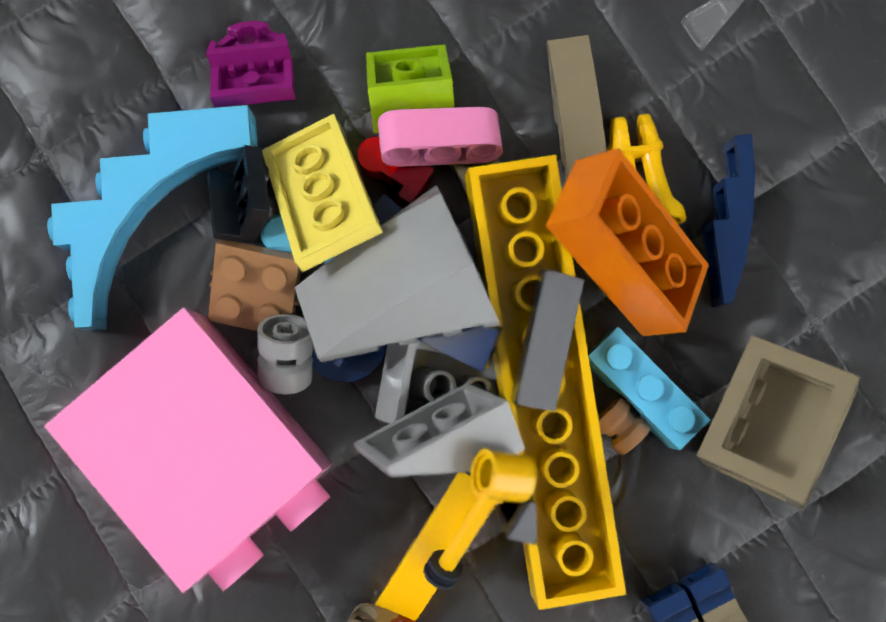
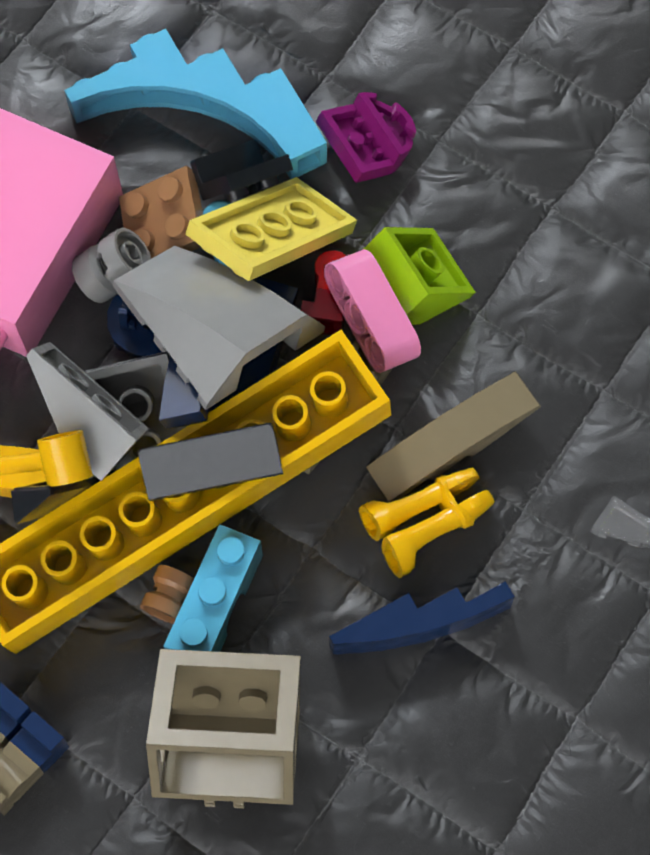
camera: 70 degrees right, 15 degrees down
orange brick [546,148,709,336] -> none

